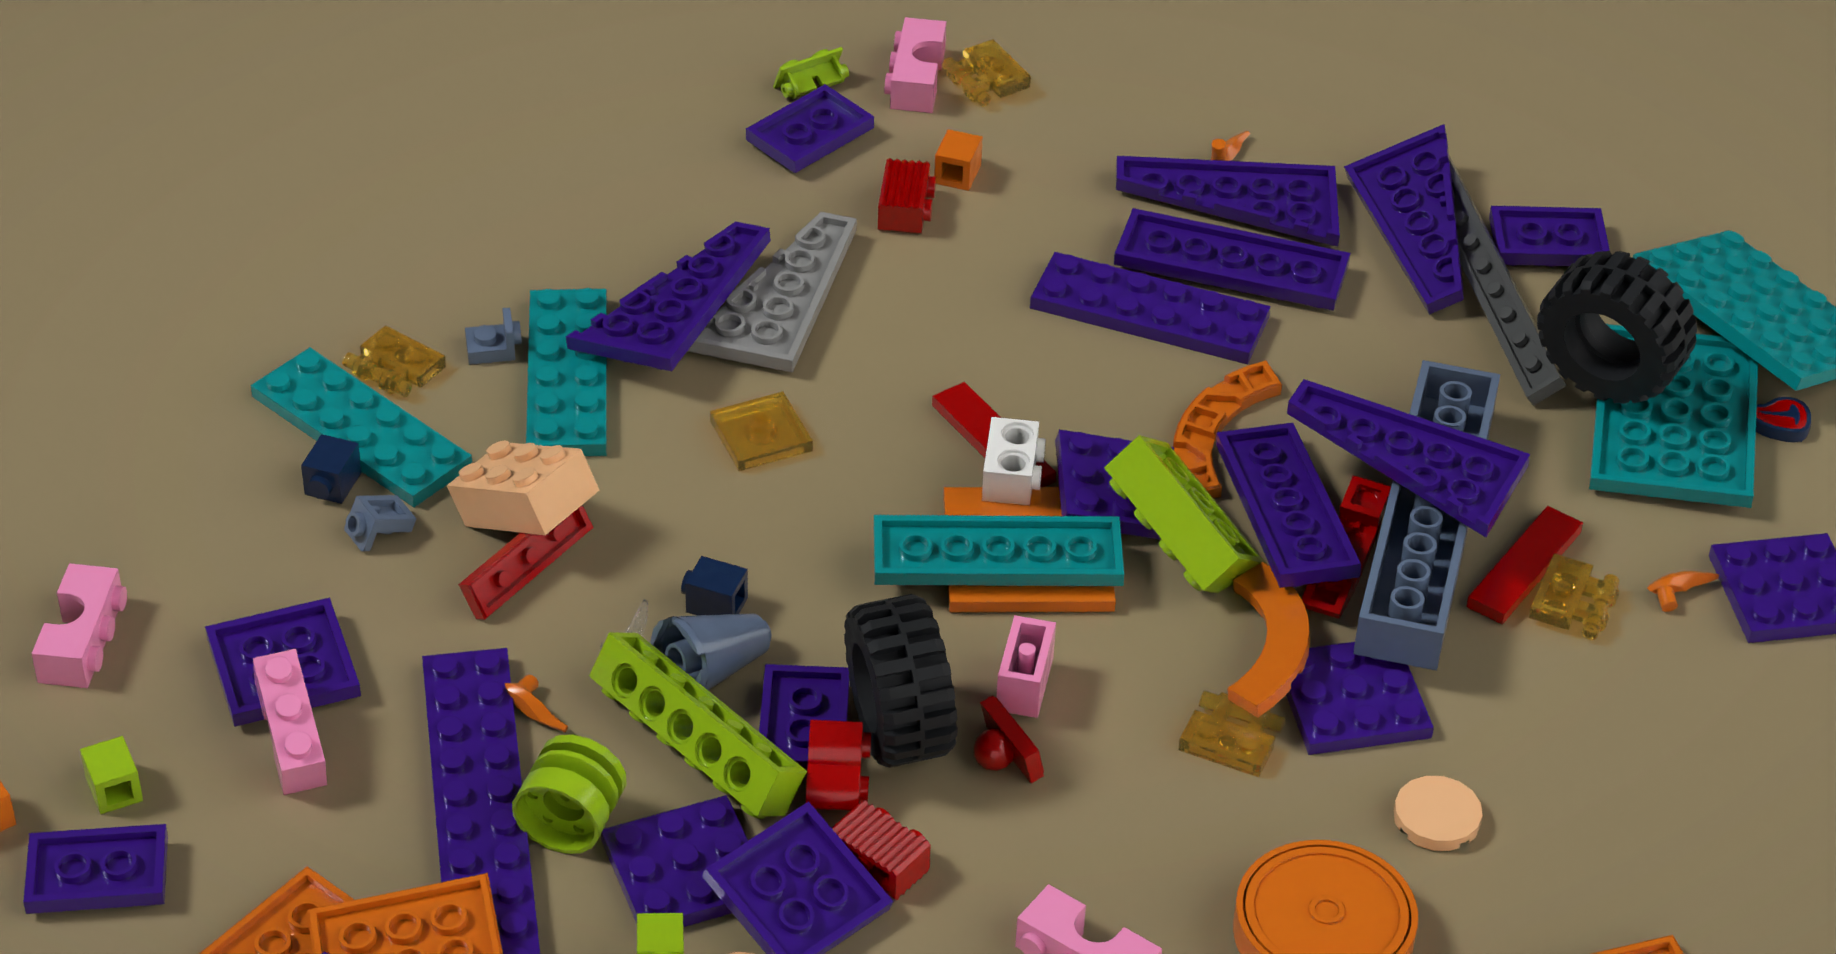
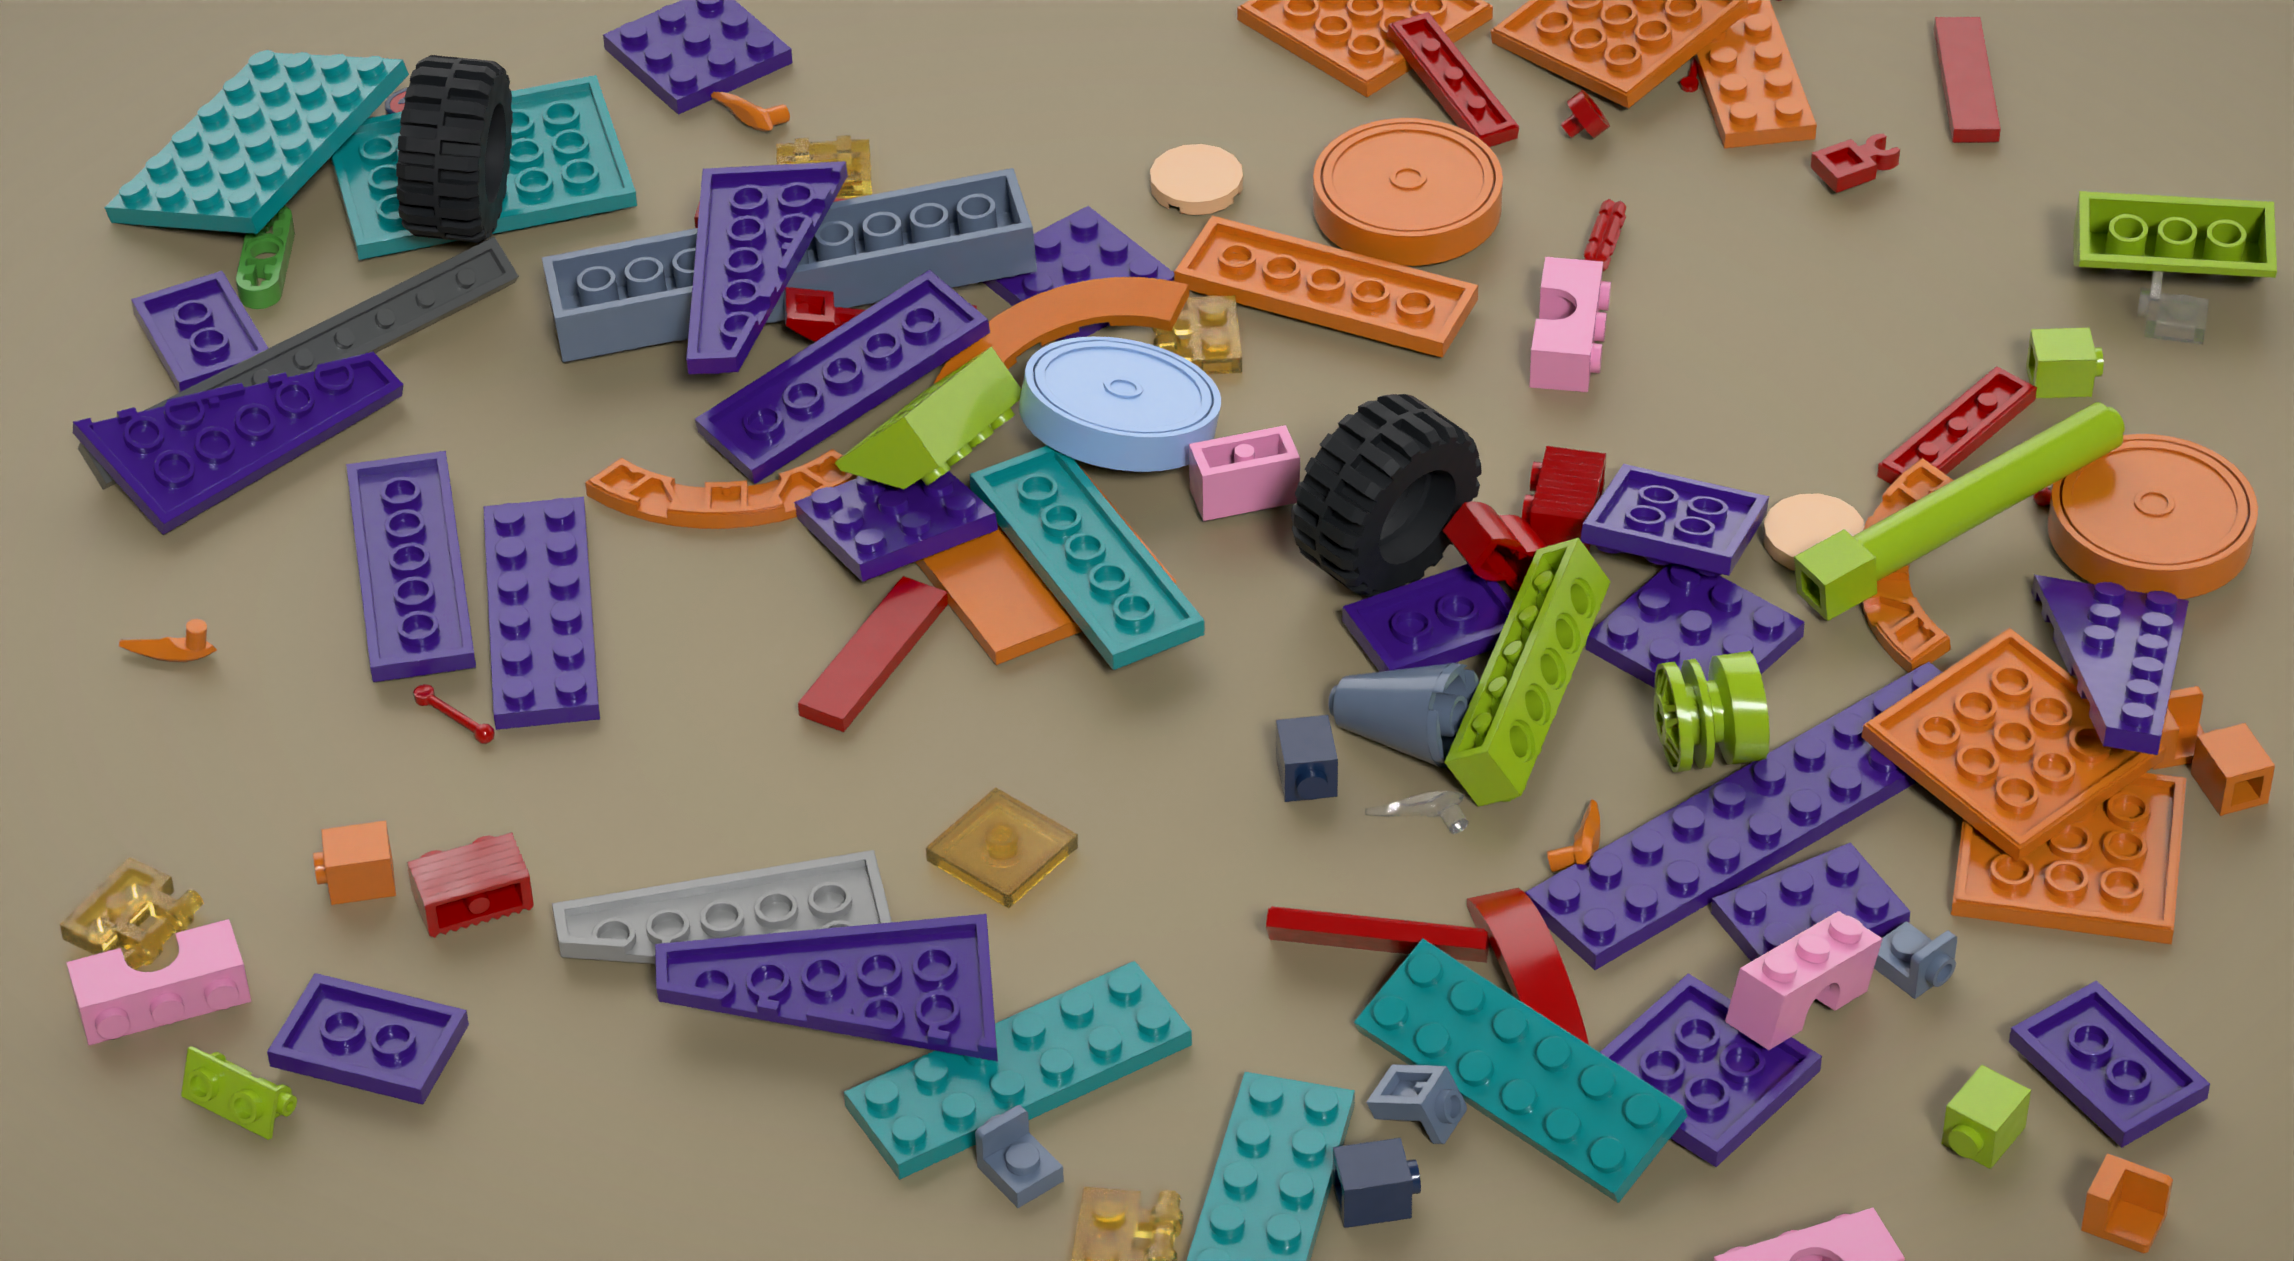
camera: 115 degrees left, 0 degrees up
light nougat brick [446,440,600,535] -> none
white brick [982,417,1046,506] -> none
dark purple wing [1116,156,1340,247] -> none
none -> red hinge [413,684,495,744]
none -> light blue brick [1019,336,1221,472]
none -> orange plate [1174,215,1478,358]
none -> teal plate [1354,938,1688,1203]
none -> red slope [1467,887,1589,1045]
none -> plate [1711,842,1911,961]
none -> sand blue bracket [1874,921,1957,999]

